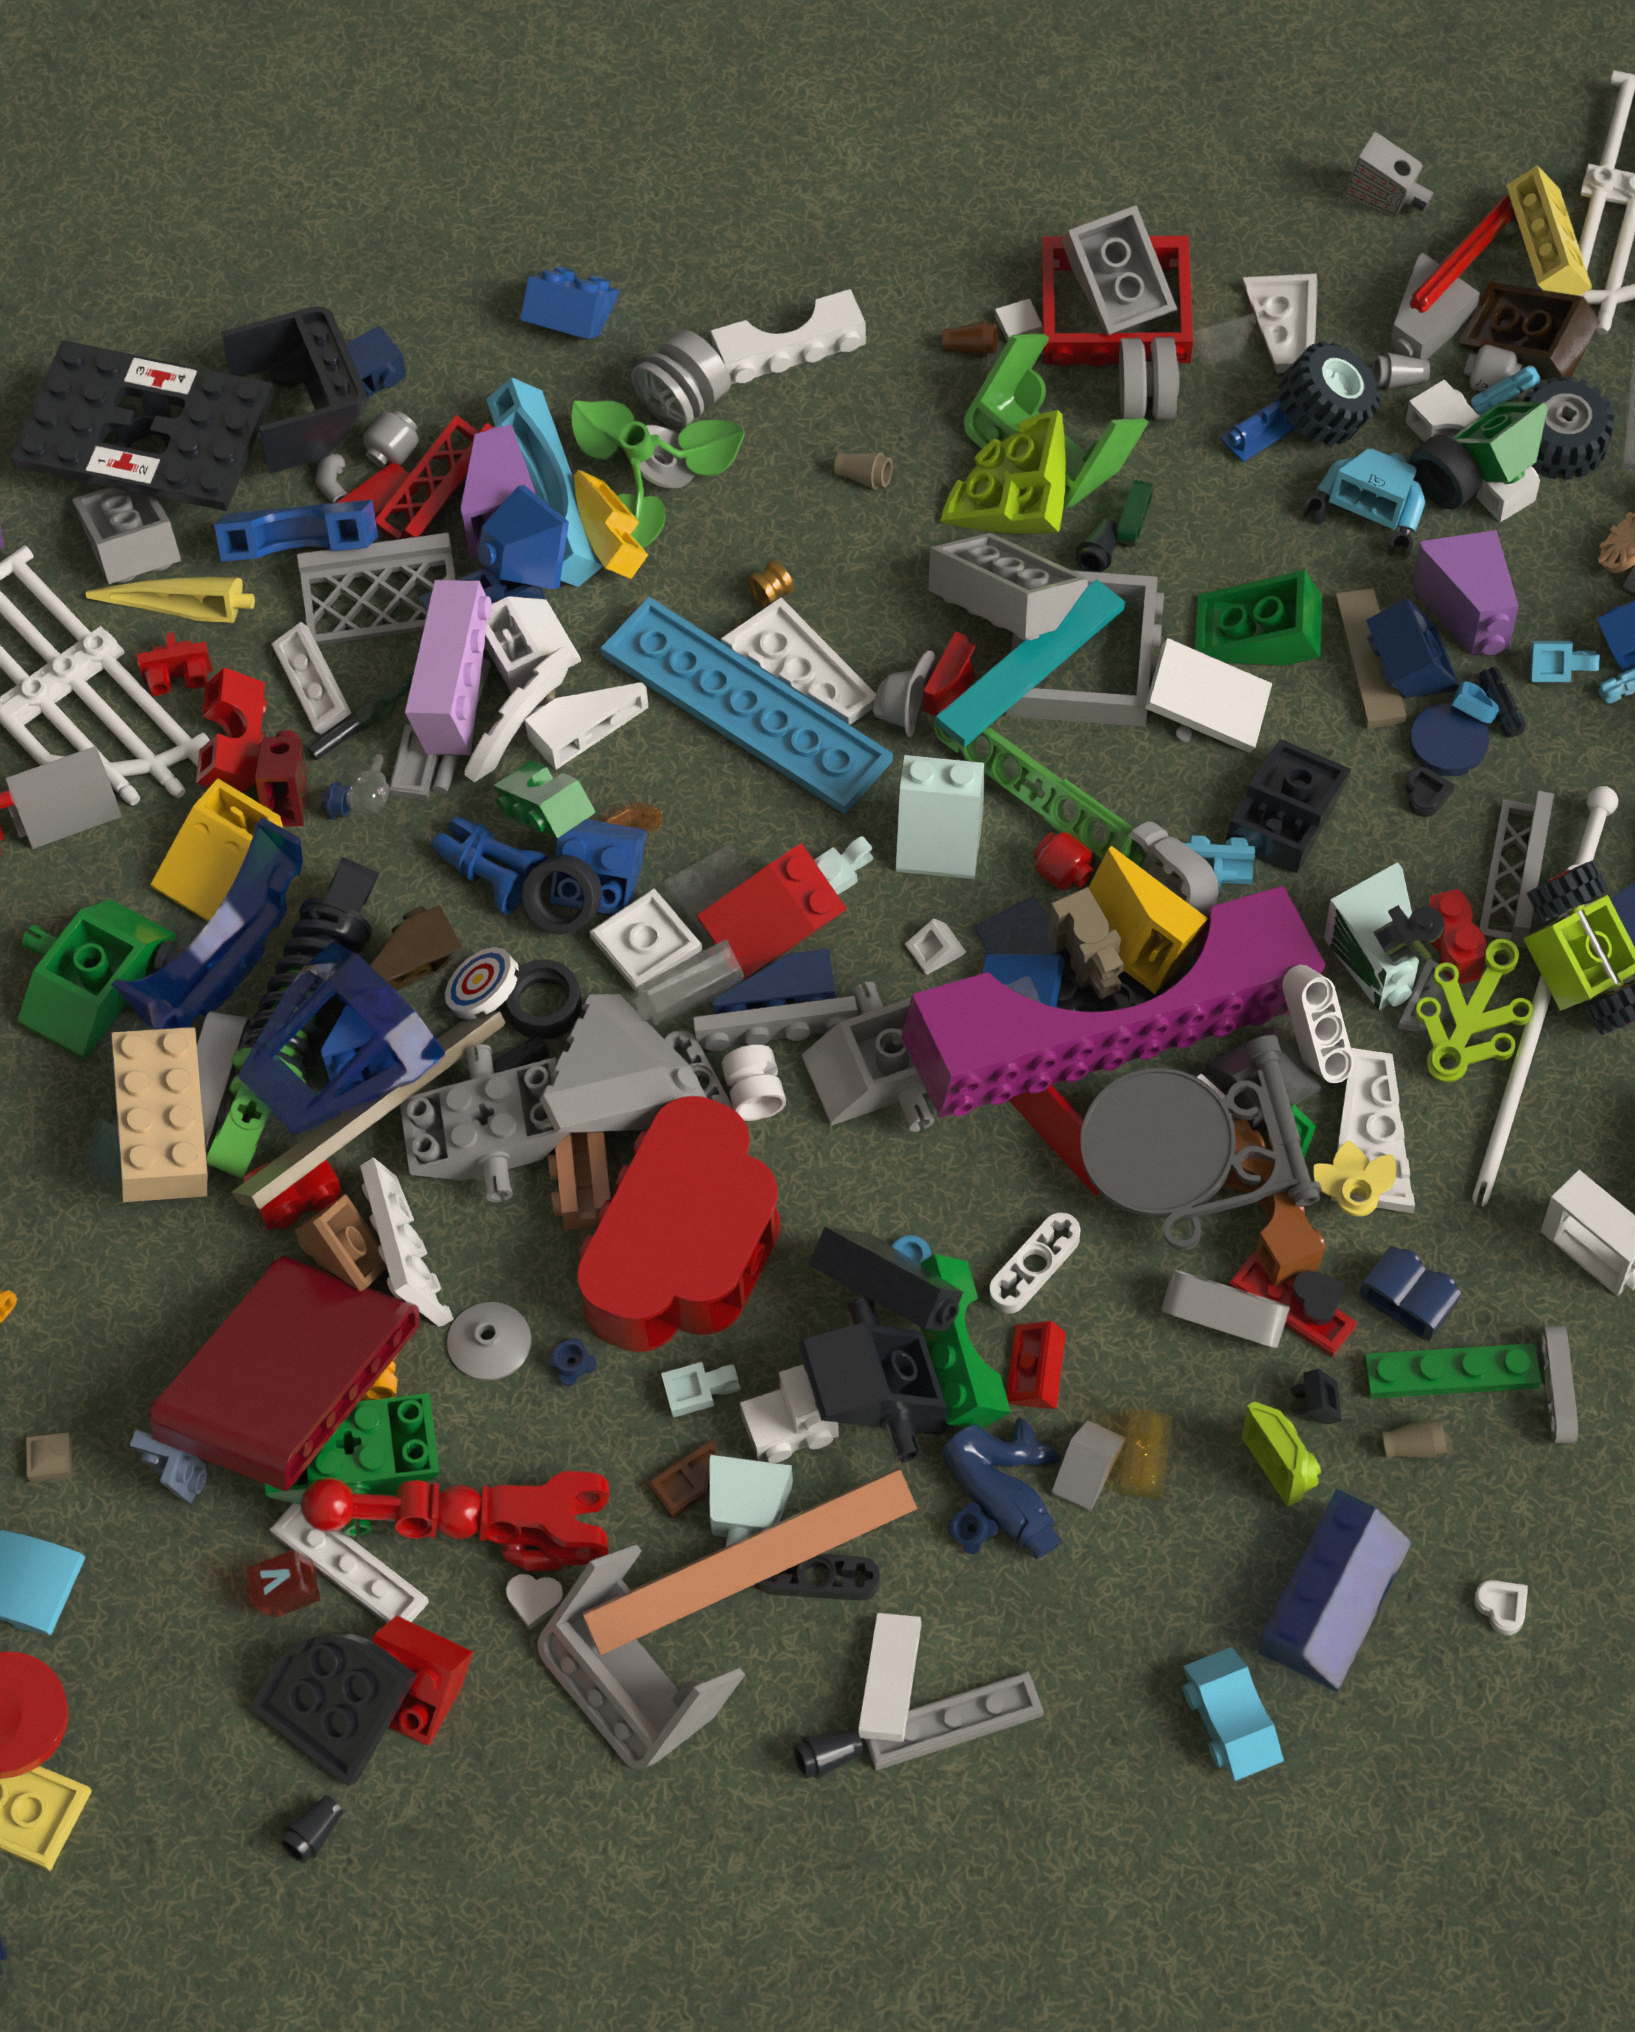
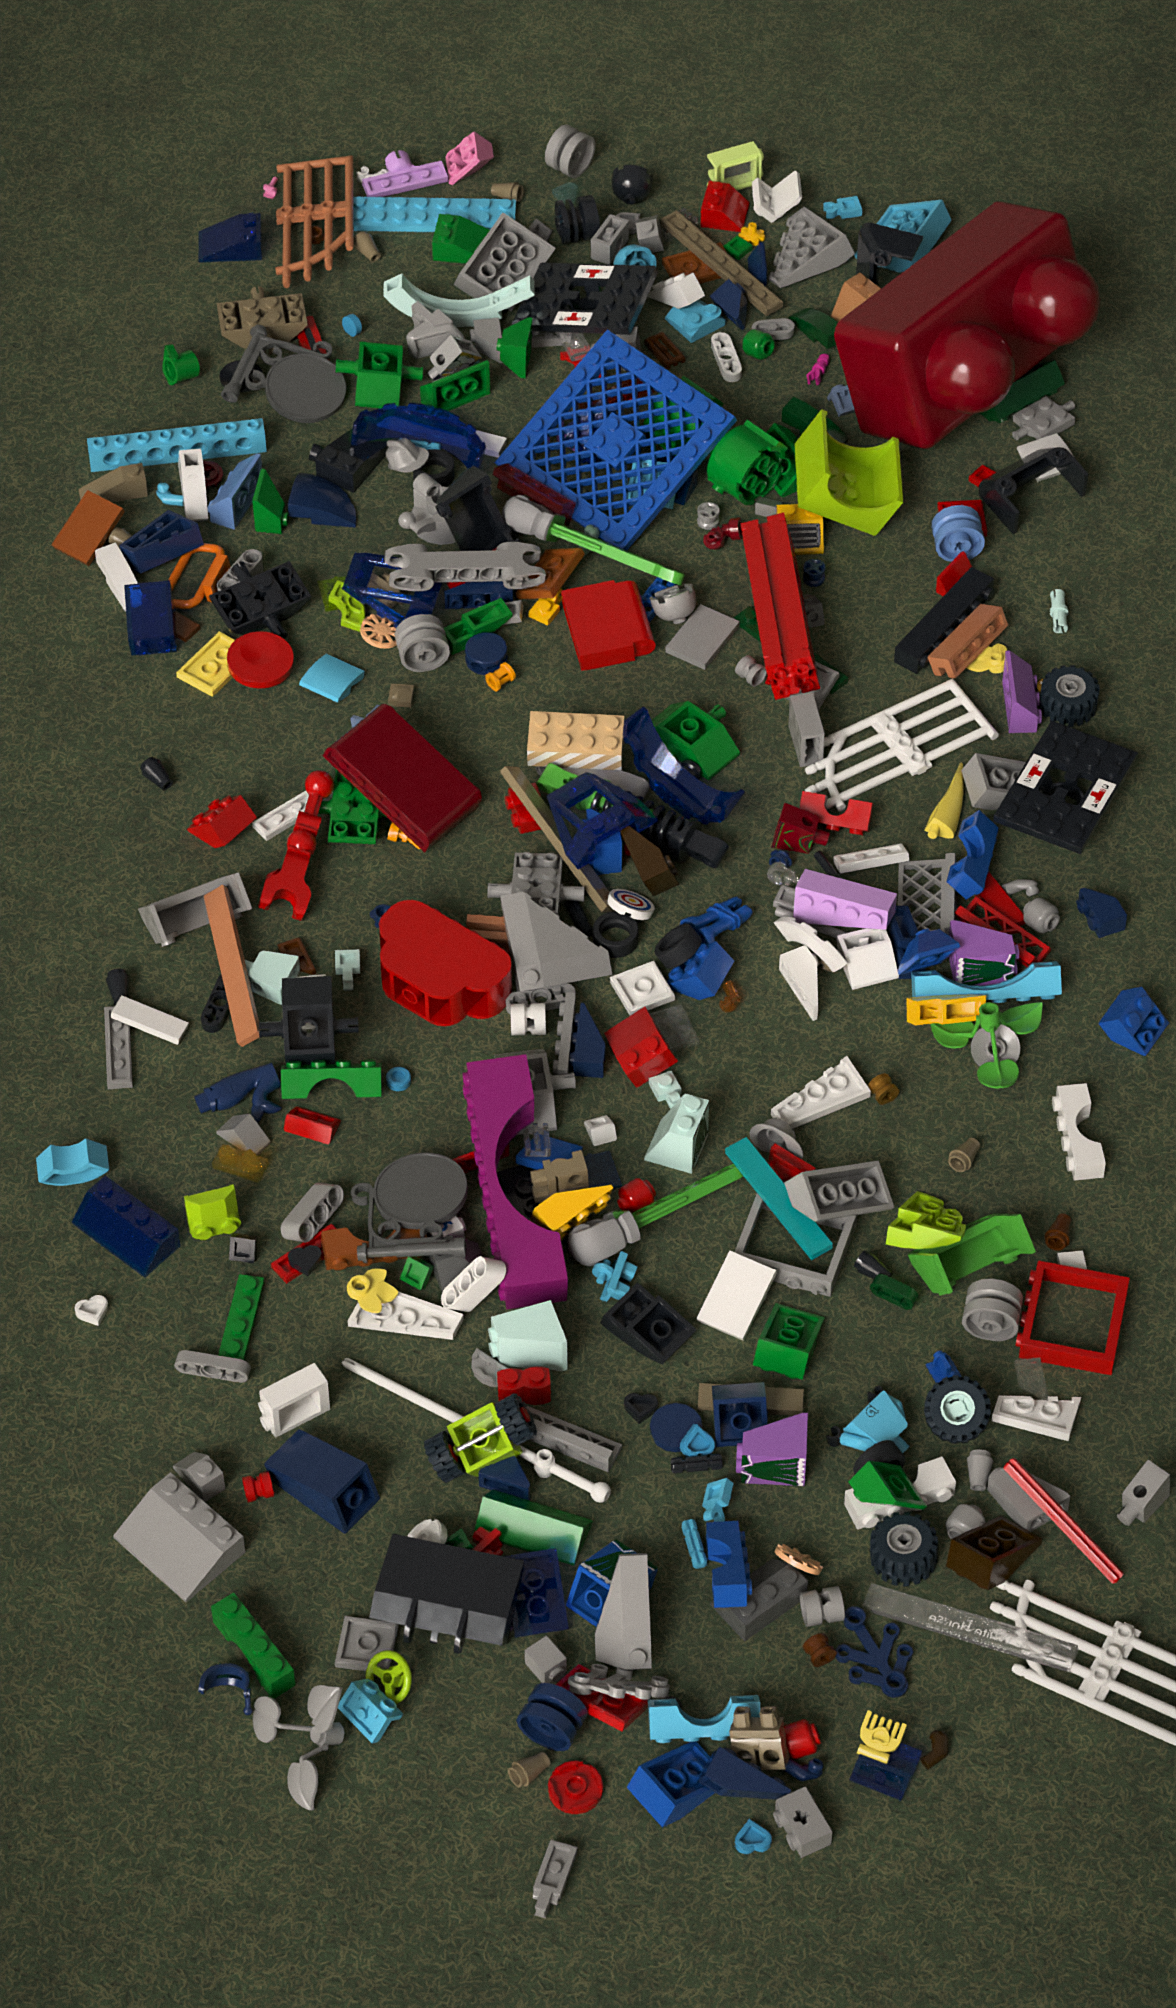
camera: 100 degrees right, 10 degrees down
red hips [137,632,213,696] -> none
yellow slope [150,778,286,925] -> none
black windscreen [221,306,367,474] -> none
clear red brick [247,1550,321,1618] -> none
black plate [250,1633,418,1786] -> none
medium nougat slope [294,1194,387,1292] -> none
white wing [360,1157,454,1327] -> none
light grey dish [447,1302,531,1381] -> none
arch [493,760,596,838] -> none
white tile [506,1574,564,1630] -> none
dark azure plate [601,597,893,814] -> none
light grey wheel [631,329,731,431] -> none
clear slope [633,939,744,1027] -> none
black slope [809,1227,964,1331] -> none
dark blue plate [948,1502,998,1555] -> none
white beam [990,1213,1080,1314] -> none
light grey slope [1061,205,1177,336] -> none
dark blue brick [1359,1246,1461,1341] -> none
black hips [1373,905,1445,966] -> none
dark tan cone [1382,1416,1447,1459] -> none
lime plant [1415,939,1533,1083] -> none
medium azure axle [1471,366,1540,415] -> none
light yellow brick [1506,165,1592,296] -> none

